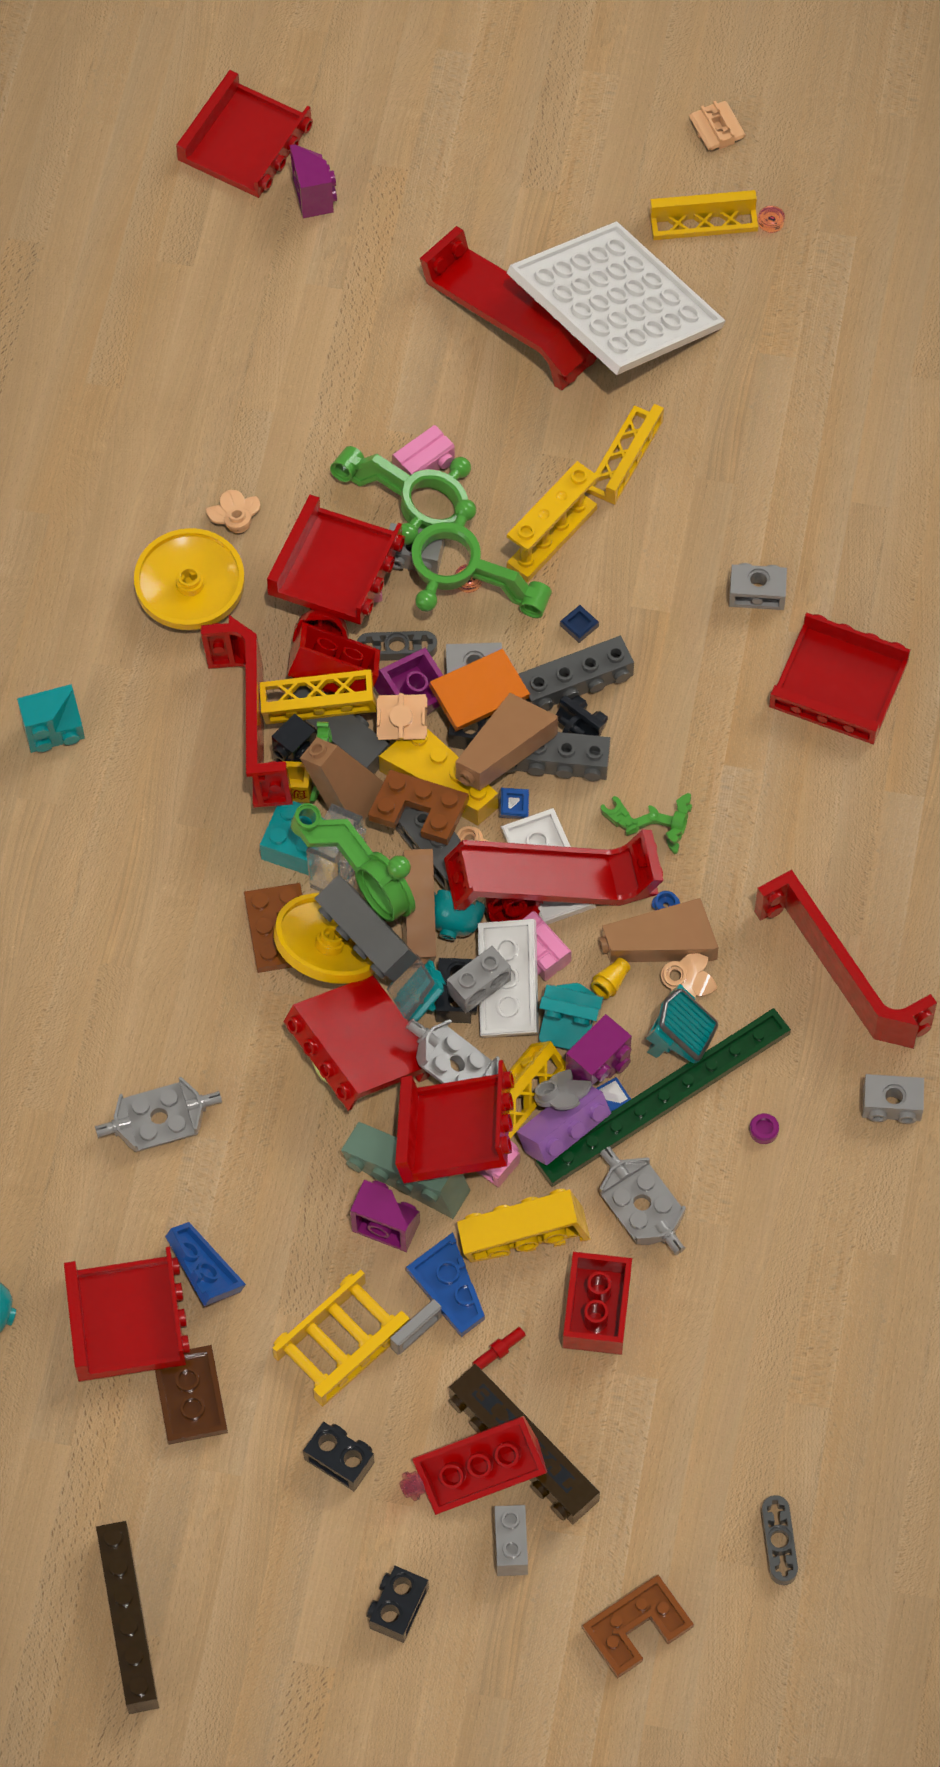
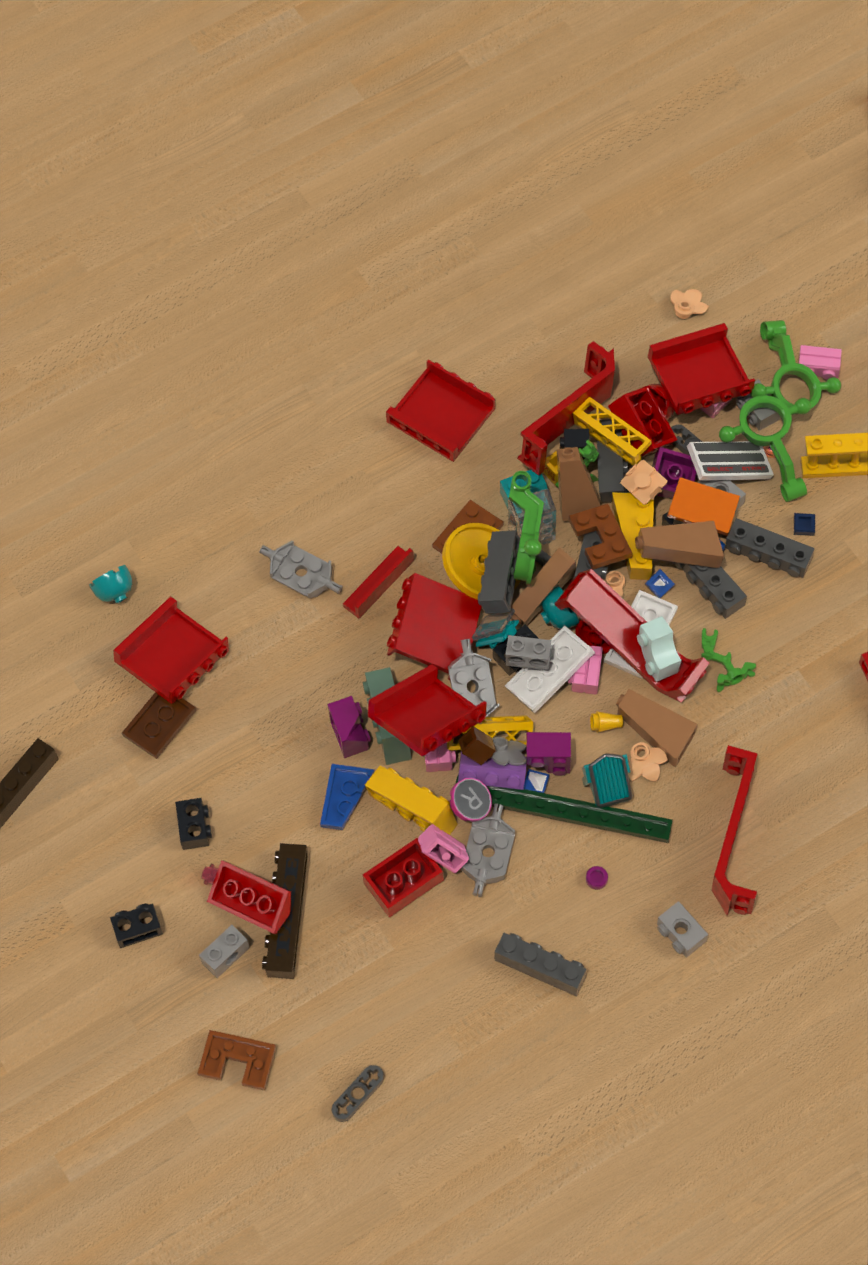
camera: 50 degrees right, 0 degrees up
teal slope [17,684,85,753] -> none
yellow dish [134,528,245,630] -> none
blue wing [165,1222,246,1306] -> none
yellow fence [272,1269,410,1407] -> none
light grey tile [390,1299,442,1355] -> none
red bar [472,1327,526,1370] -> none
teal piece [539,983,604,1050] -> none
black hips [555,695,608,736] -> none
blue plate [652,891,680,910] -> none
none -> red panel [343,546,414,619]
none -> red panel [386,359,495,462]
none -> bright pink brick [418,824,469,873]
none -> tile [450,778,492,822]
none -> reddish brown brick [458,726,496,766]
none -> dark grey brick [494,933,587,997]
none -> light aqua brick [637,616,681,682]
none -> tile [687,441,774,480]

